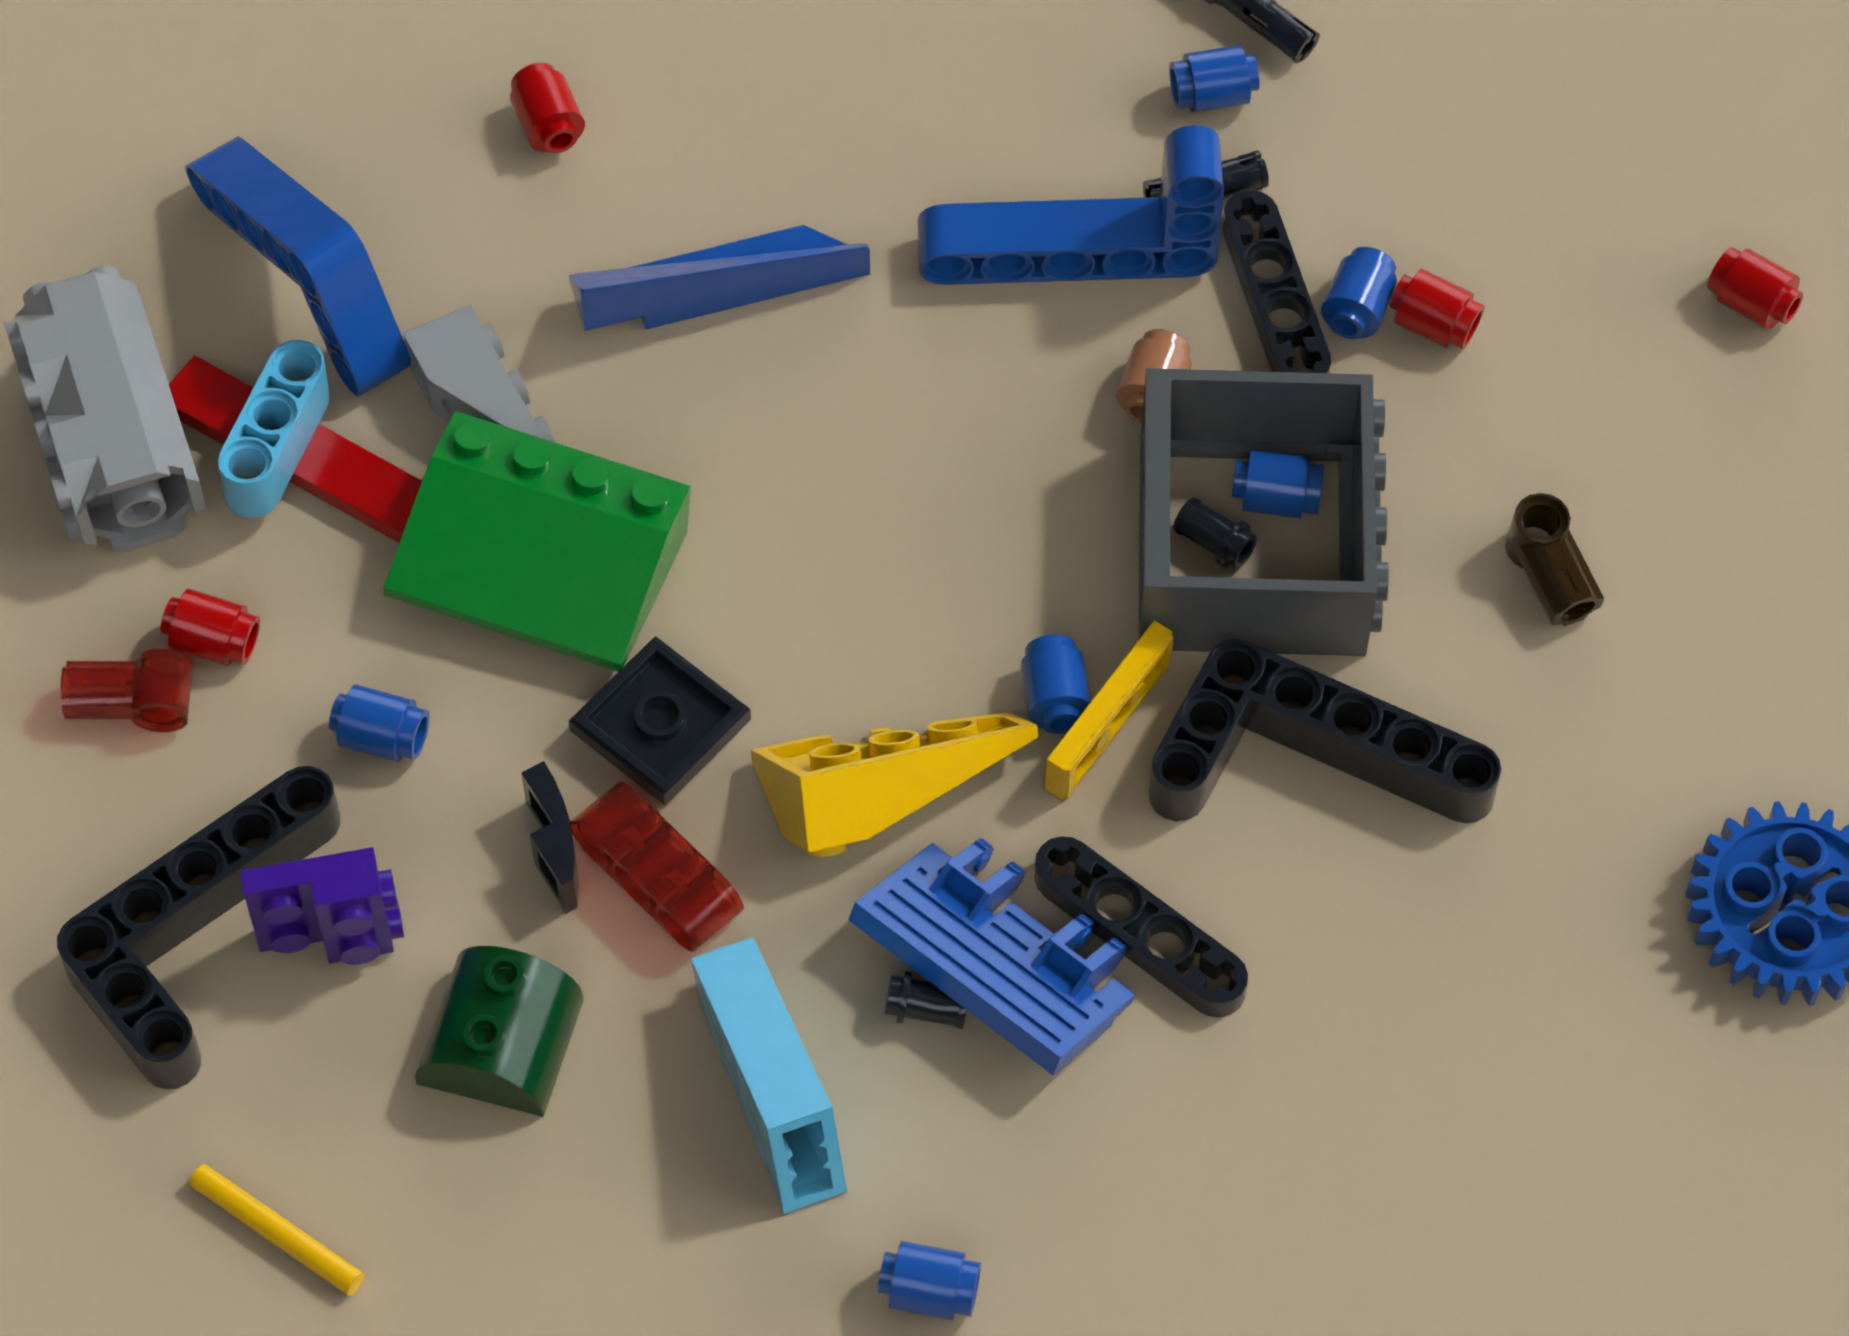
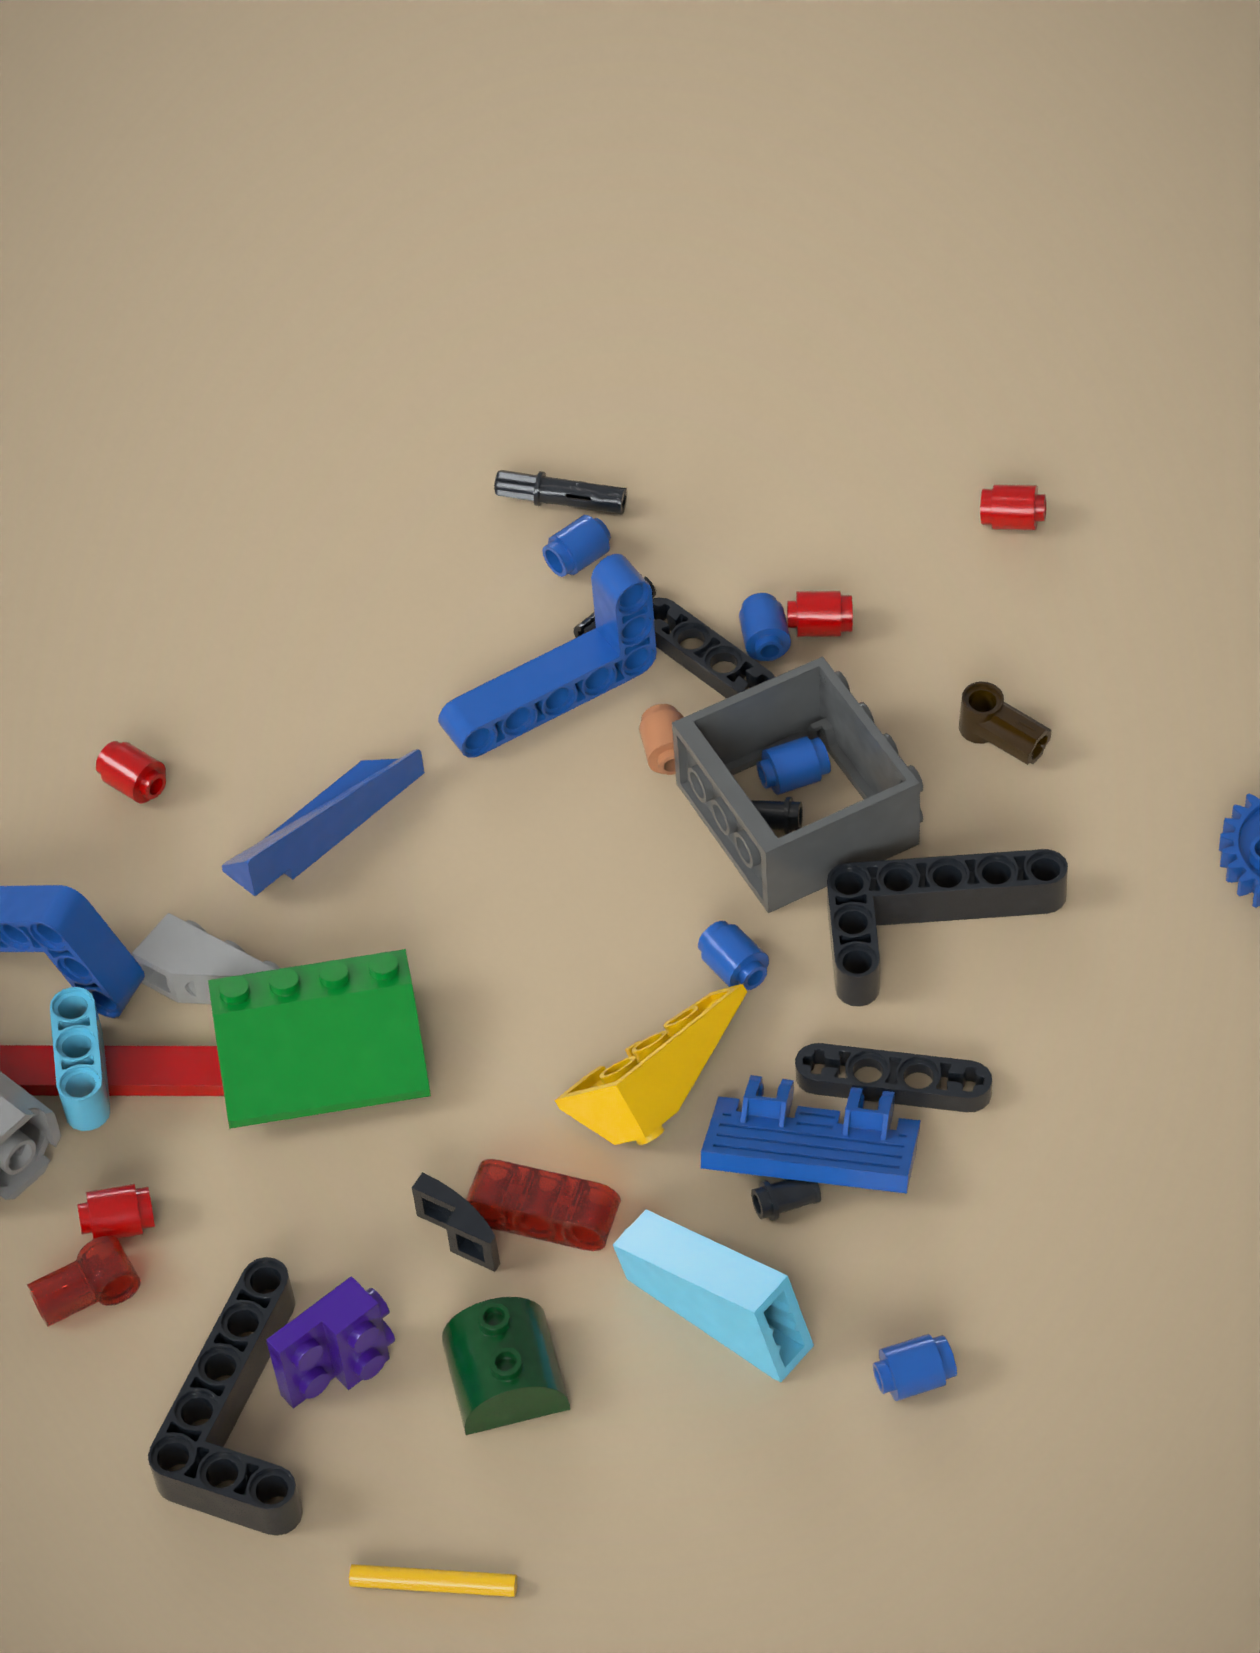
camera: 25 degrees left, 10 degrees down
blue brick [329,684,430,762] -> none
black plate [569,636,751,805] -> none
yellow tile [1045,620,1174,801] -> none

